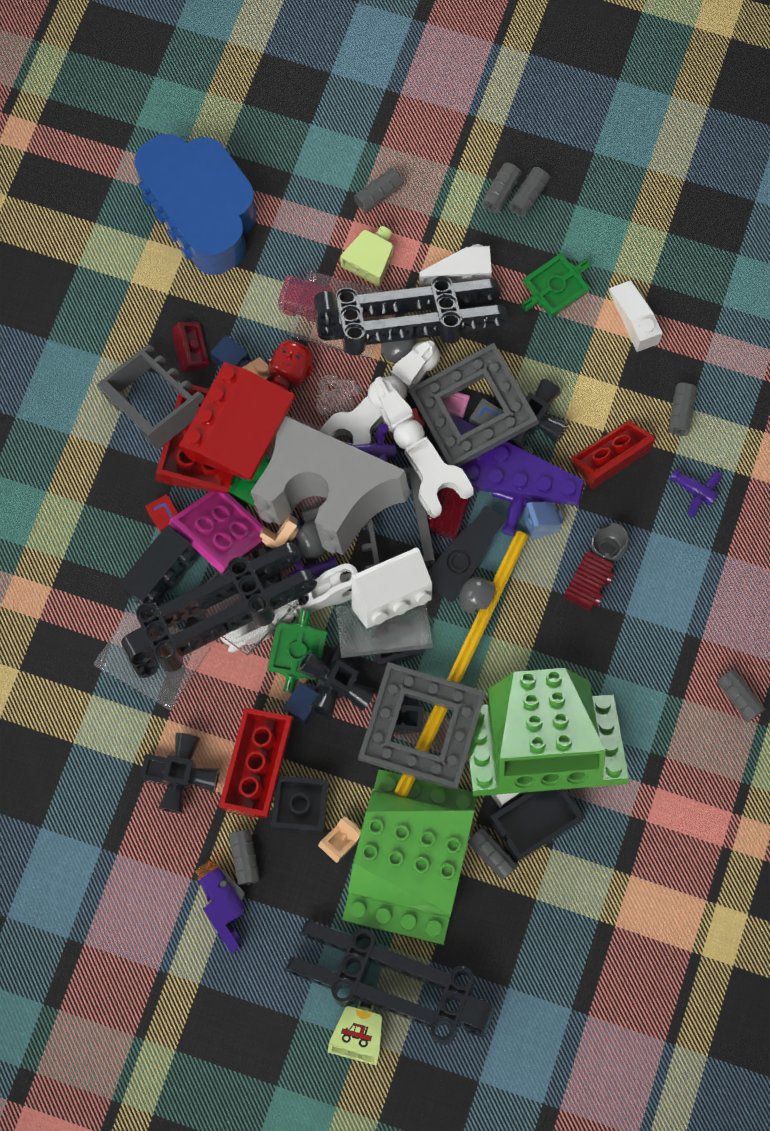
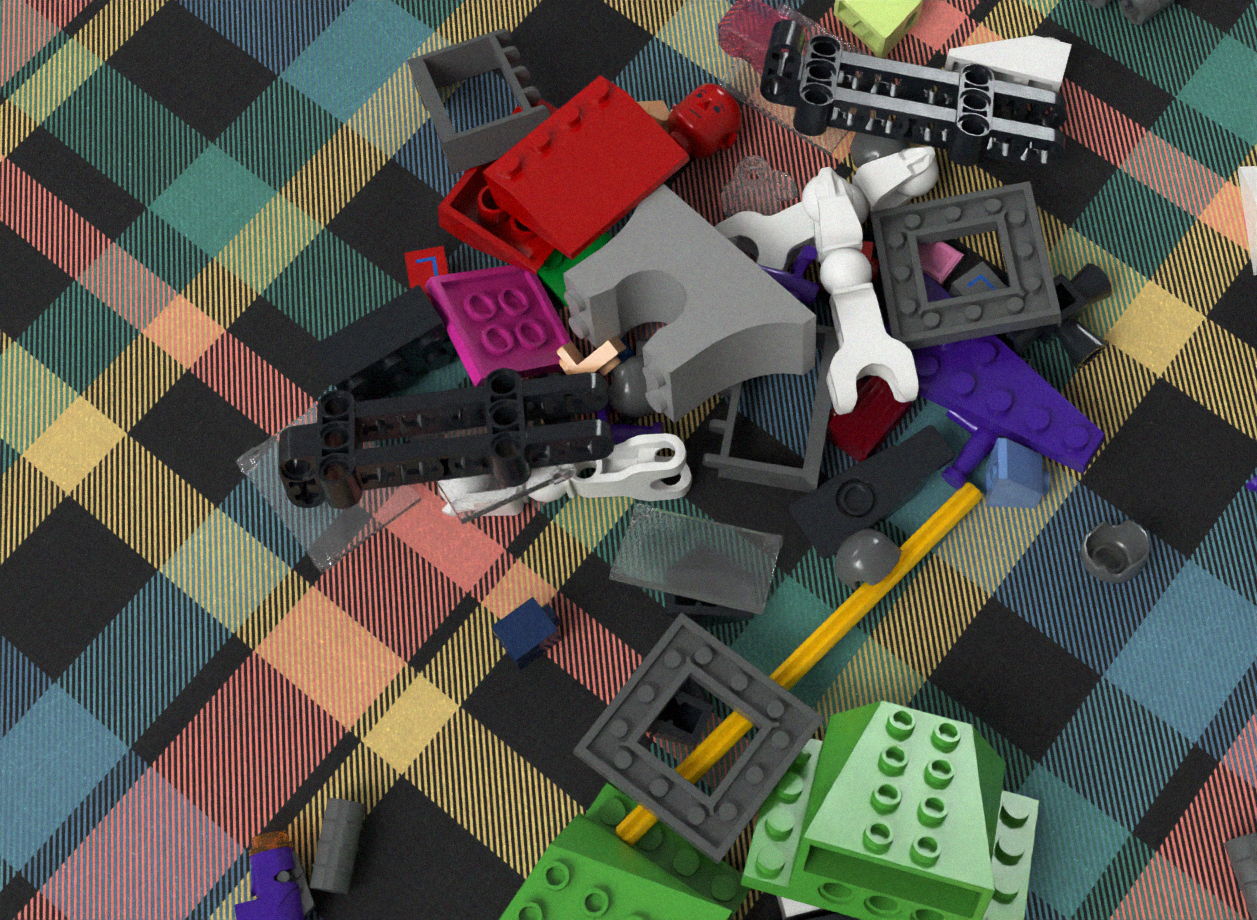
camera: 25 degrees right, 5 degrees down
black brick [139,733,220,814] -> none
dark red slope [172,322,210,372] -> none
dark blue brick [210,335,250,368] -> none
red slope [219,707,293,818] -> none
green plate [267,608,327,693] -> none
black brick [271,775,329,836] -> none
black brick [297,644,374,719] -> none
light nougat bracket [318,816,361,863] -> none
white slope [352,547,432,629] -> none
green plate [521,253,591,318] -> none
dark red brick [563,550,615,611] -> none
red slope [570,420,655,490] -> none

